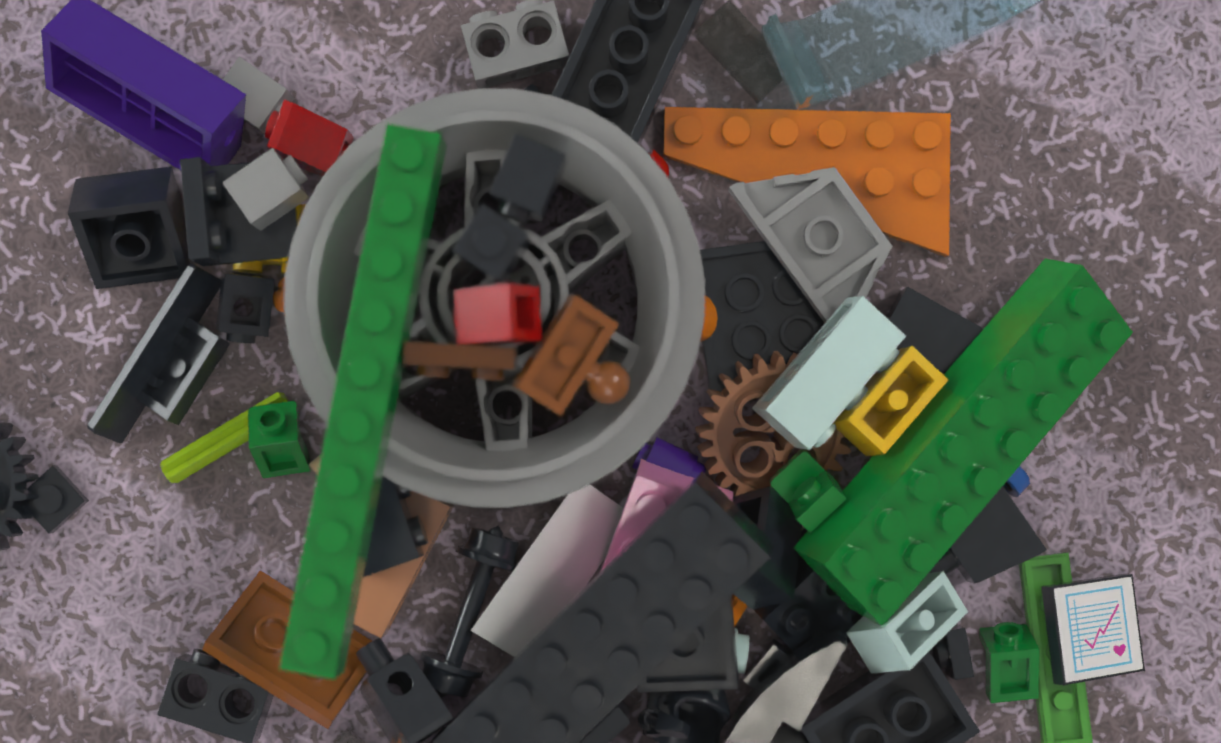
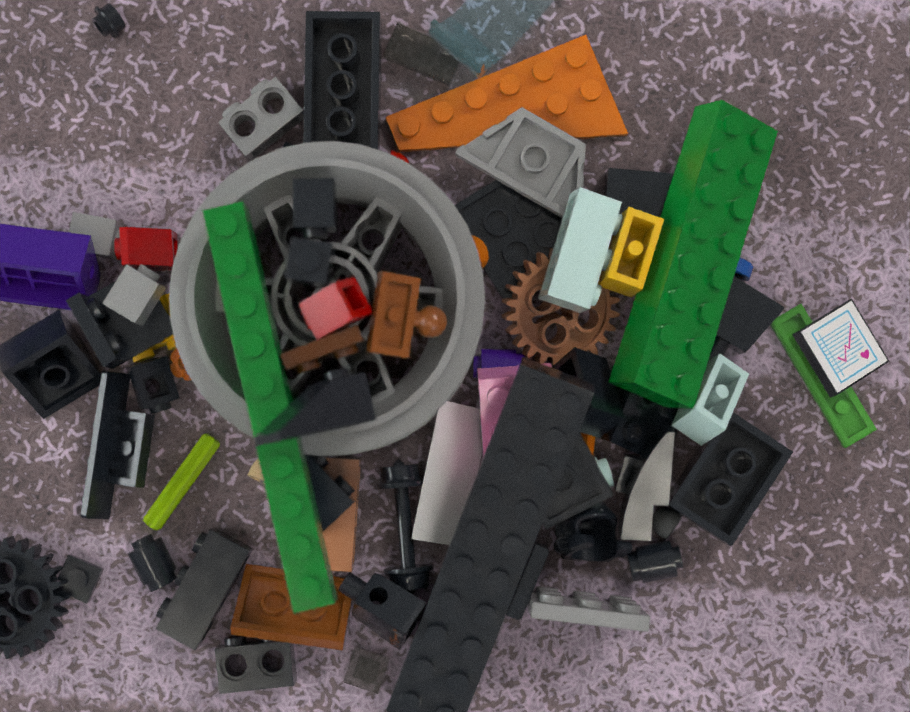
camera: 20 degrees left, 0 degrees up
green bracket [248,401,311,478] -> none
green bracket [769,449,847,533] -> none
black plate [933,624,974,680] -> none
green bracket [979,622,1040,703] -> none
none -> black brick [128,534,177,592]
none -> black brick [156,528,253,650]
none -> black slope [254,368,376,447]

